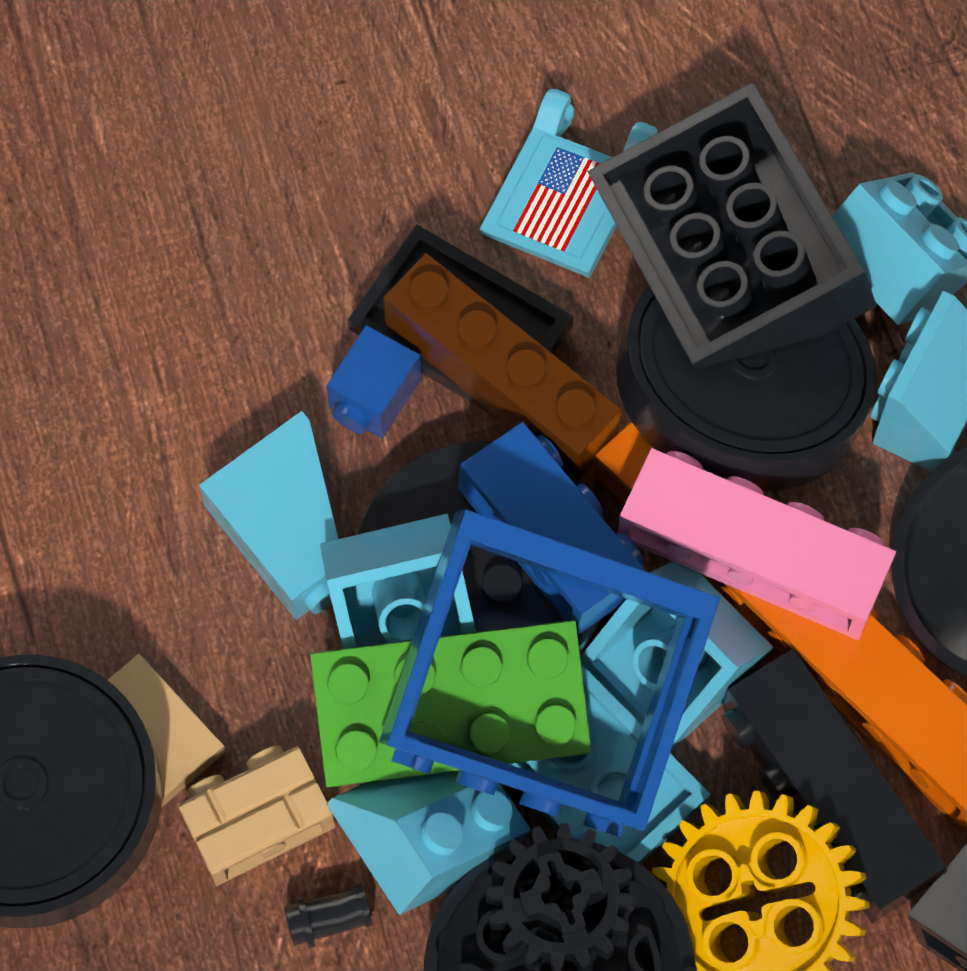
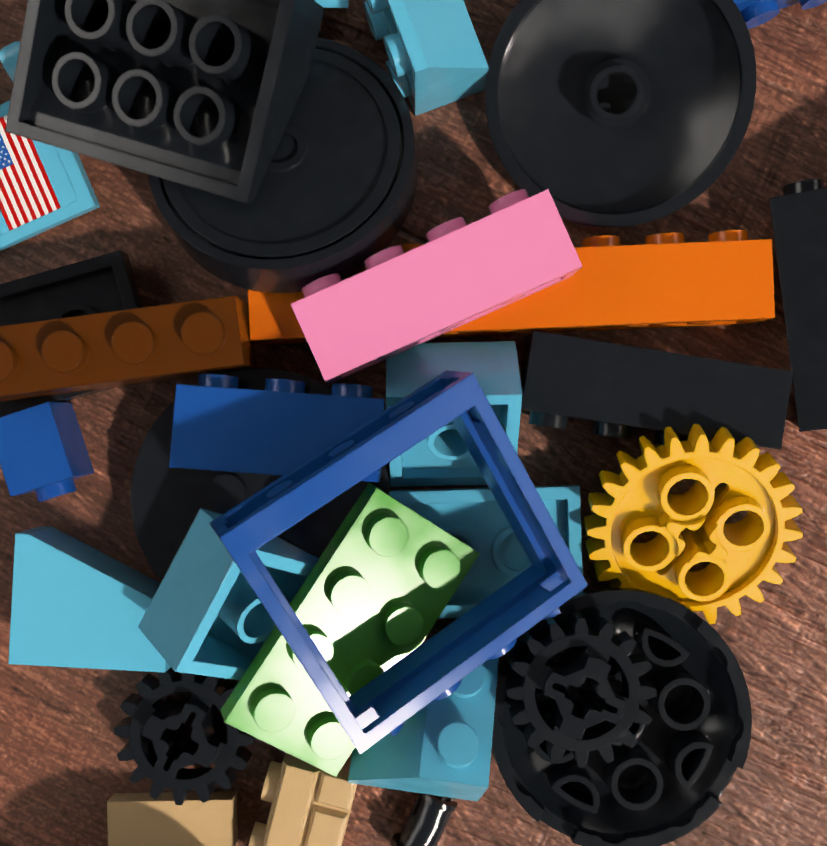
camera: 55 degrees left, 20 degrees up
none -> black gear [114,667,256,805]

